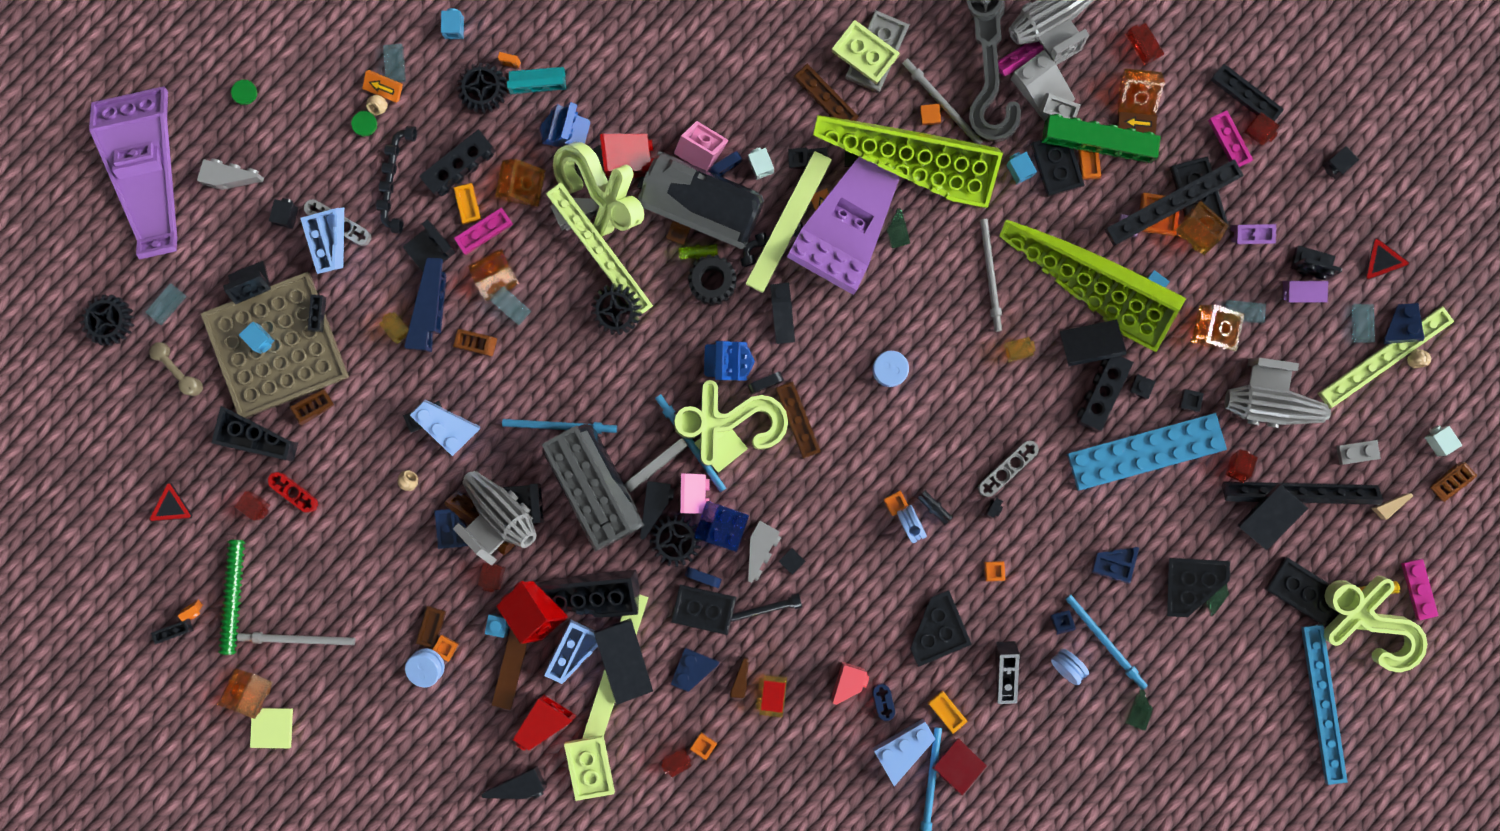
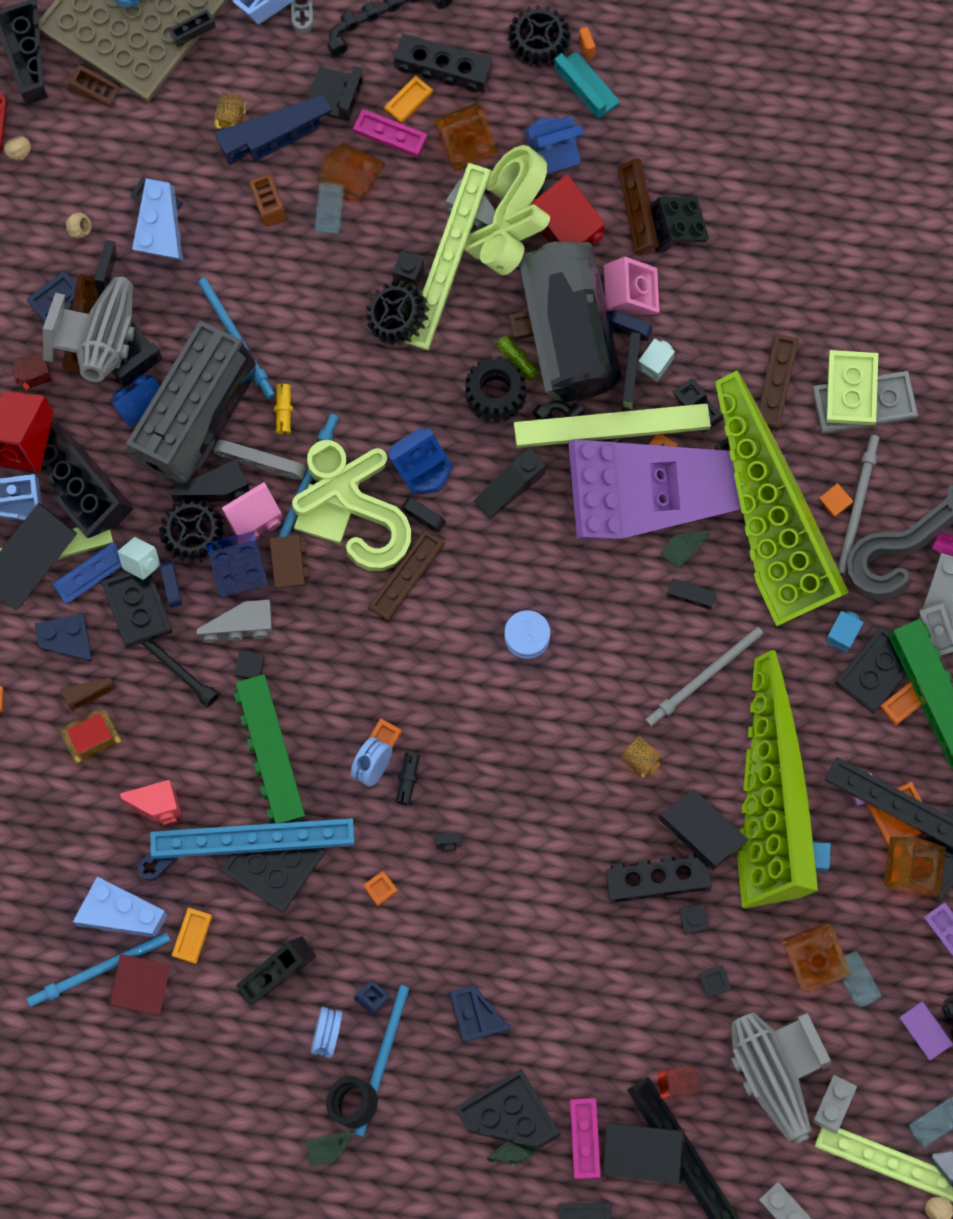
camera: 55 degrees right, 10 degrees down
light grey beam [978,441,1039,497] -> none
dark azure plate [1067,413,1227,491] -> none
none -> tan piece [4,136,31,160]
none -> blue tile [52,542,122,604]
none -> black tile [95,240,117,293]
none -> blue bracket [109,374,160,427]
none -> light aqua brick [118,537,160,580]
none -> dark azure plate [150,819,355,859]
none -> green brick [233,674,307,824]
none -> reddish brown brick [269,535,310,588]
none -> yellow pin [274,384,293,435]
none -> black tyre [326,1076,378,1128]
none -> black brick [392,251,425,288]
none -> dark pink plate [570,1098,600,1179]
none -> reddish brown tile [618,158,659,256]
none -> black tile [622,332,640,412]
none -> black bracket [650,197,709,253]
none -> black piece [667,579,717,610]
none -> light grey plate [812,1075,857,1134]

